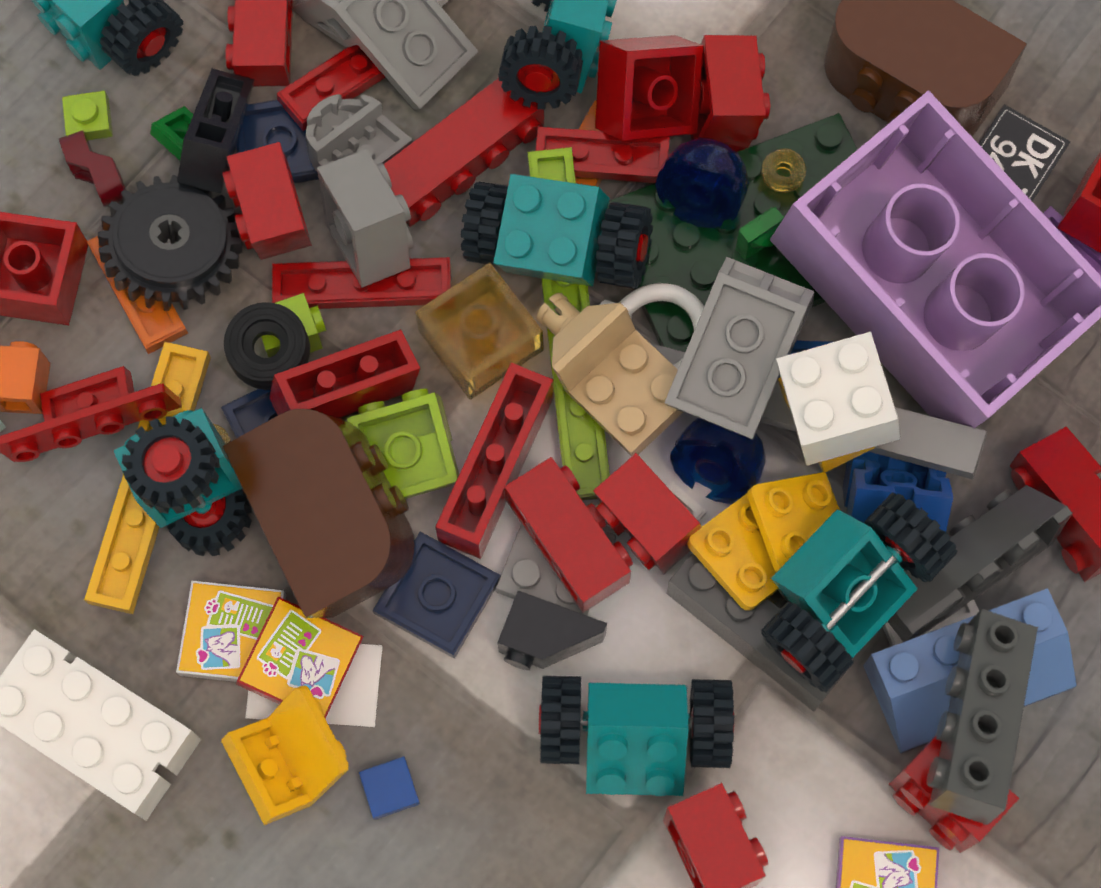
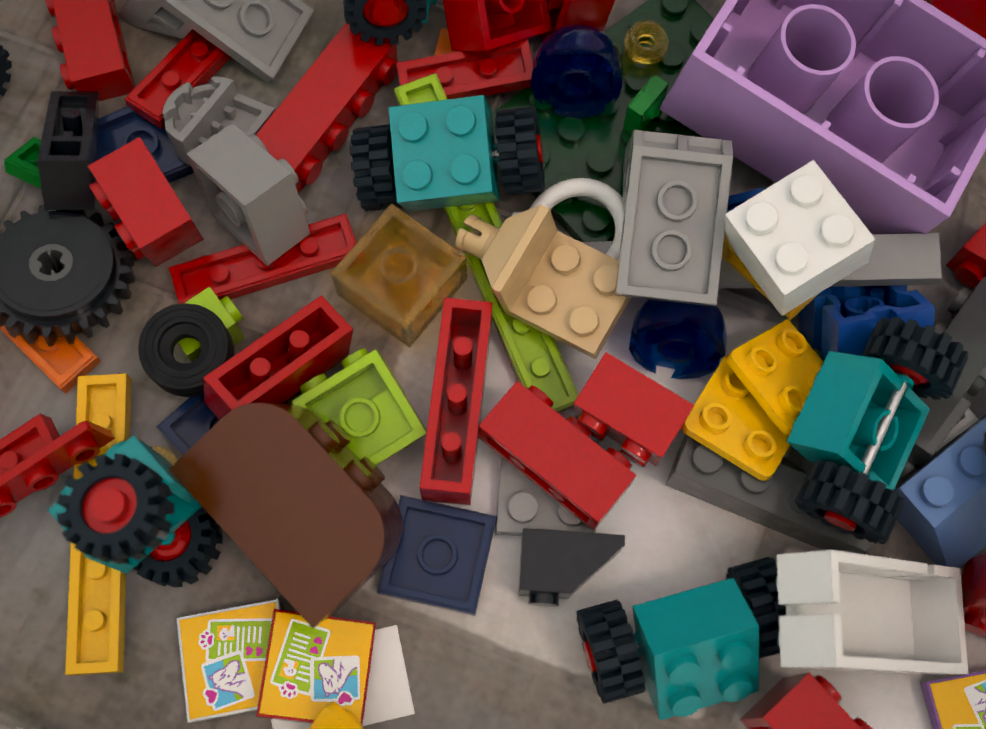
camera: 20 degrees left, 0 degrees up
none -> white piece [776,550,968,674]

